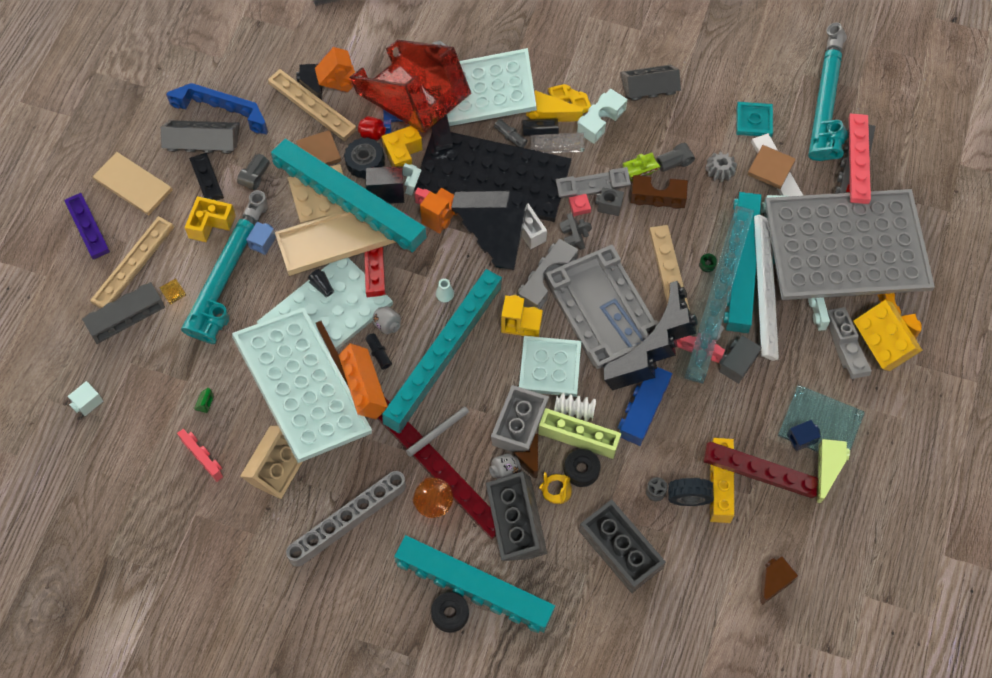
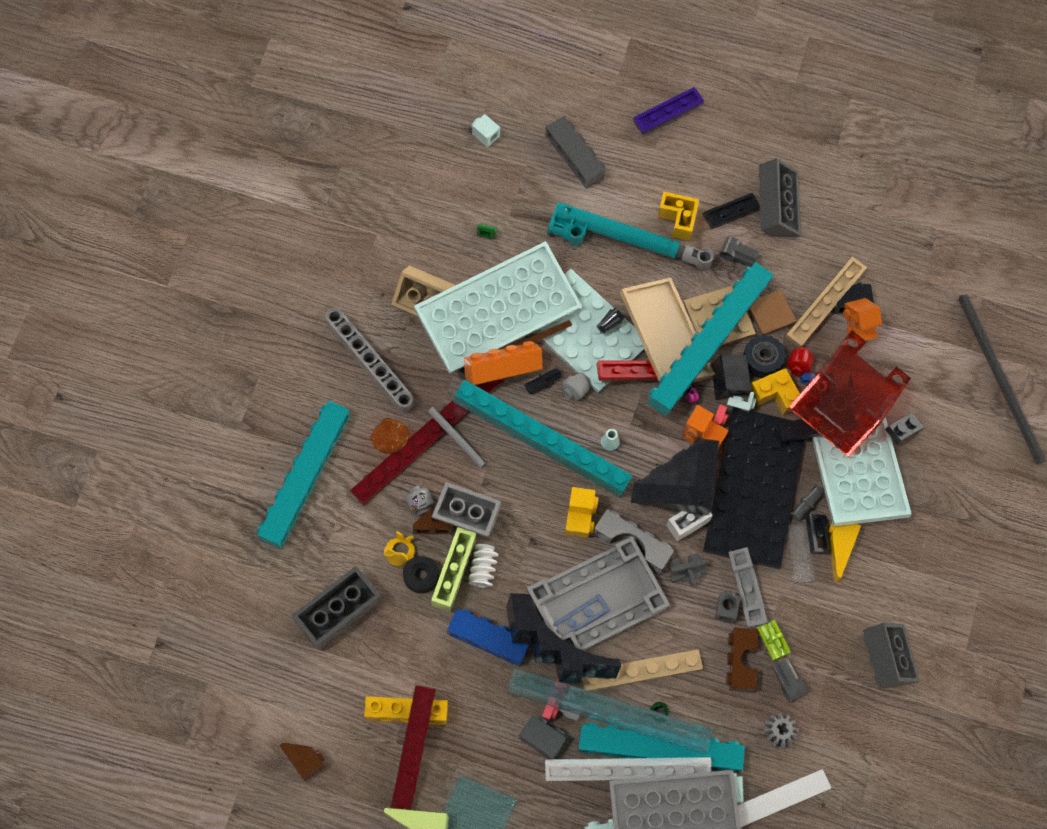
camera: 85 degrees right, 5 degrees up
tan tile [90,216,174,308] -> none
tan tile [93,152,173,216] -> none
clear yellow plate [159,278,186,305] -> none
blue slope [166,83,268,135] -> none
coral plate [177,429,223,482] -> none
medium blue brick [246,222,276,255] -> none
black tyre [431,592,469,633] -> none
dark grey slope [486,471,548,561] -> none
light aqua plate [519,336,581,397] -> none
yellow tile [548,84,591,113] -> none
coral plate [568,194,591,216] -> none
light aqua arch [577,88,628,144] -> none
dark grey wheel [646,477,668,502] -> none
black wheel [668,478,714,506] -> none
teal tile [736,102,773,137] -> none
medium nougat tile [747,145,796,189] -> none
dark blue brick [787,419,821,452] -> none

